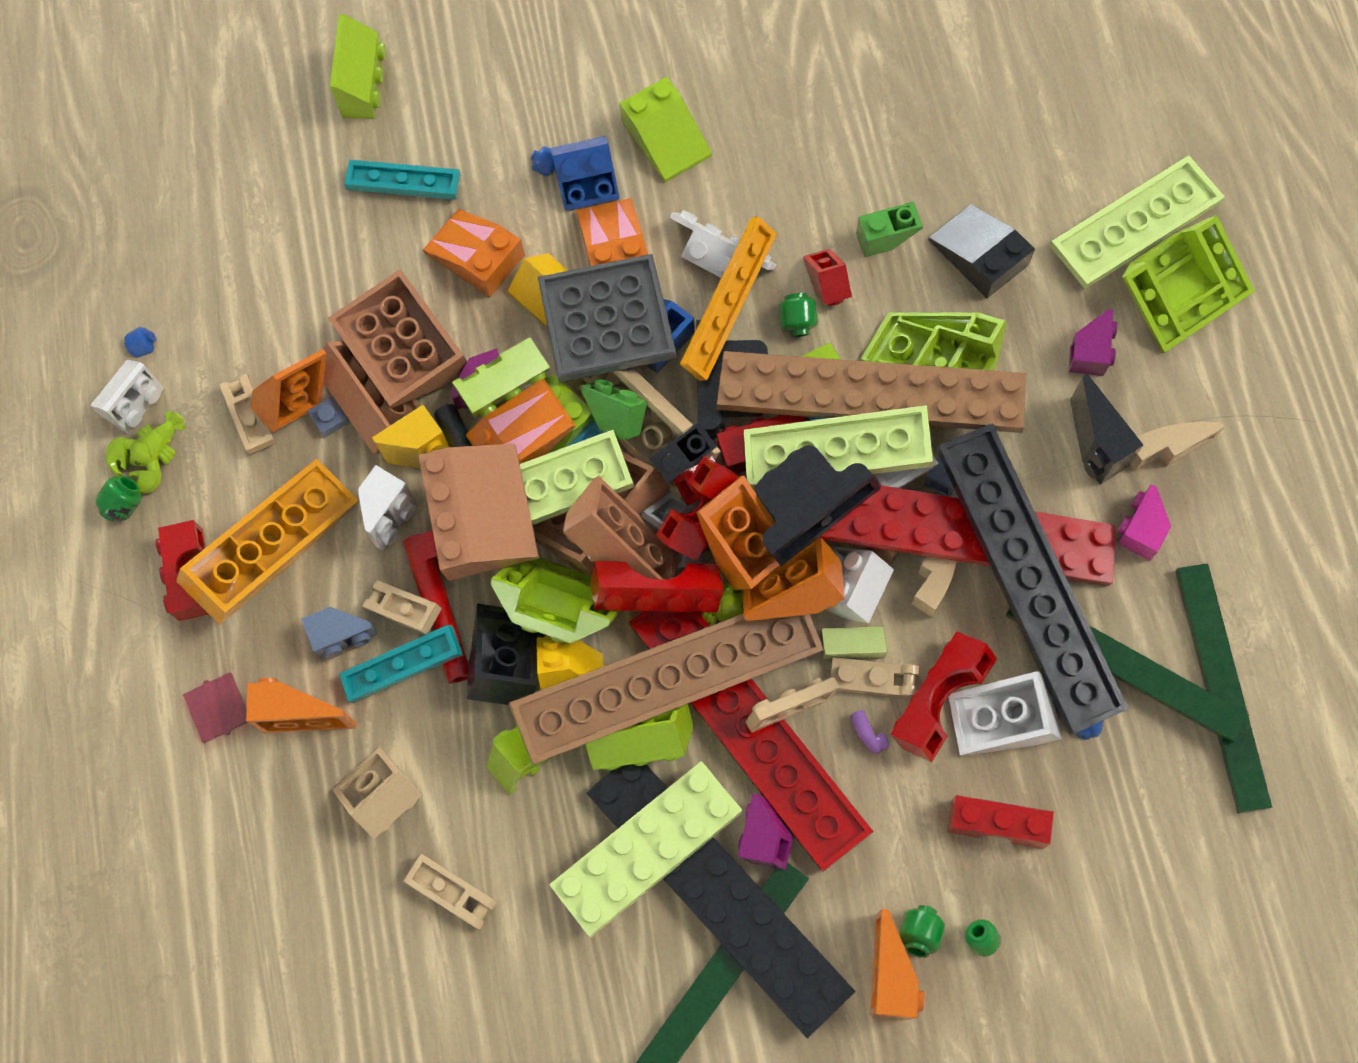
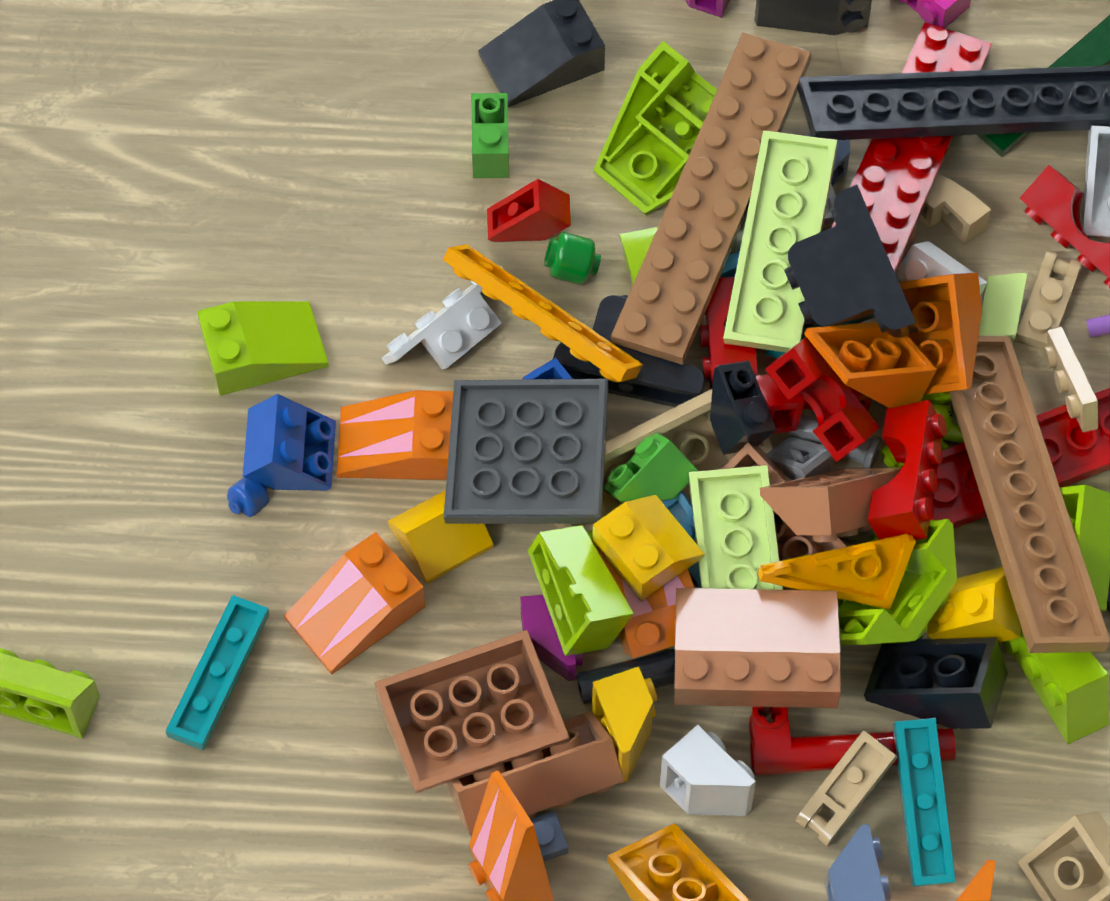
camera: 80 degrees left, 10 degrees down
none -> yellow slope [593,495,705,601]
none -> light orange wing [757,534,916,610]

